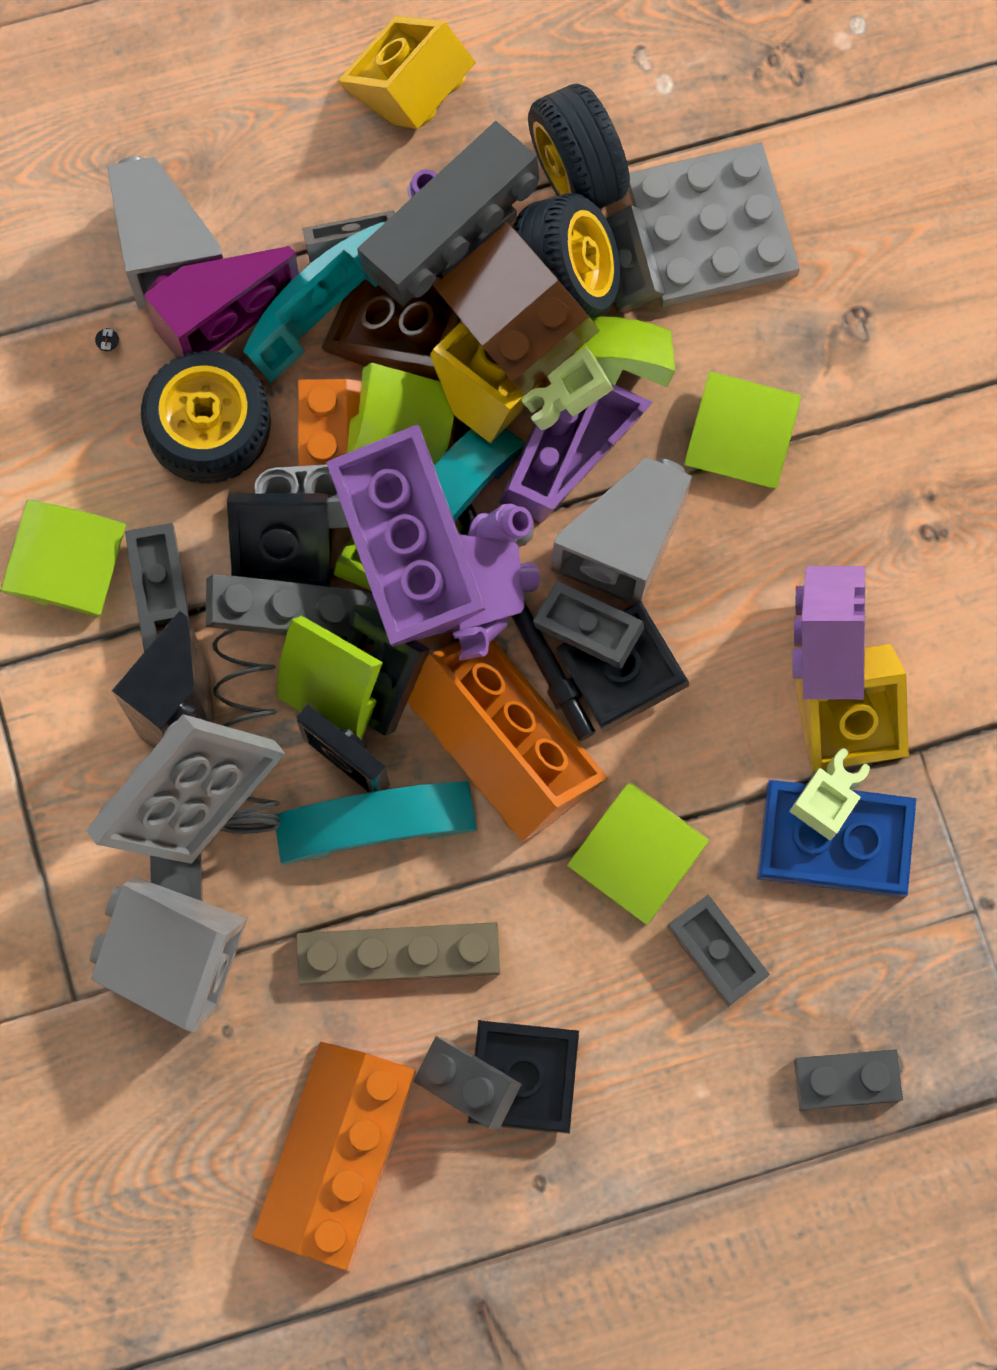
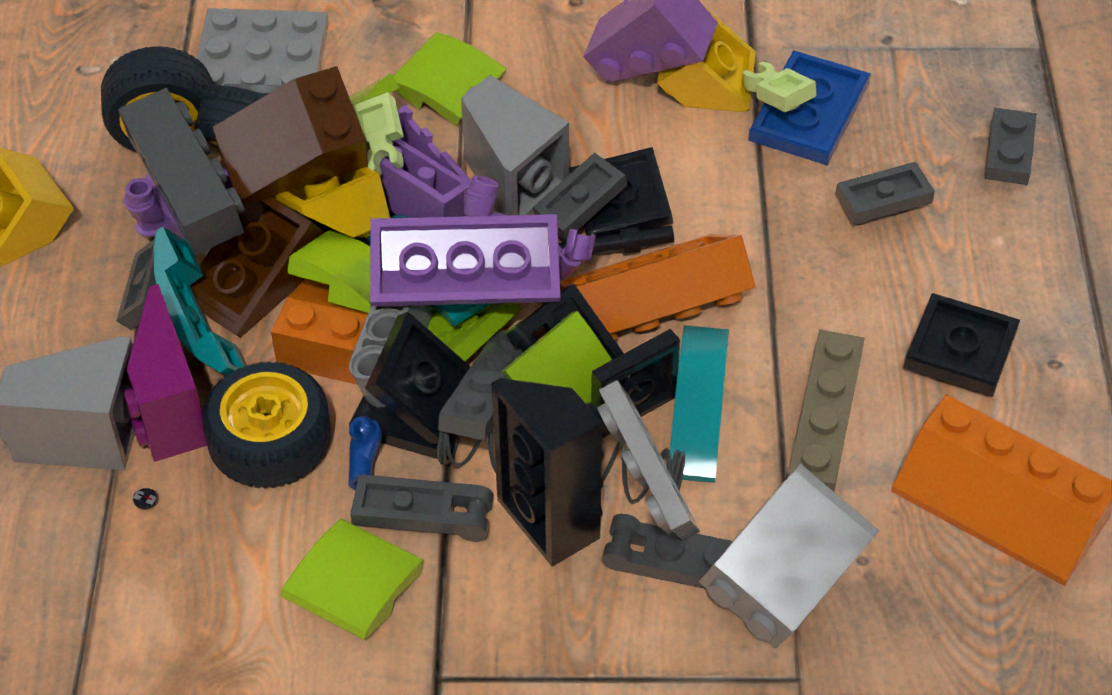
camera: 70 degrees left, 25 degrees down
dark grey plate [413,1036,522,1131] -> none
lime slope [567,782,710,925] -> none
none -> blue arm [348,416,383,490]

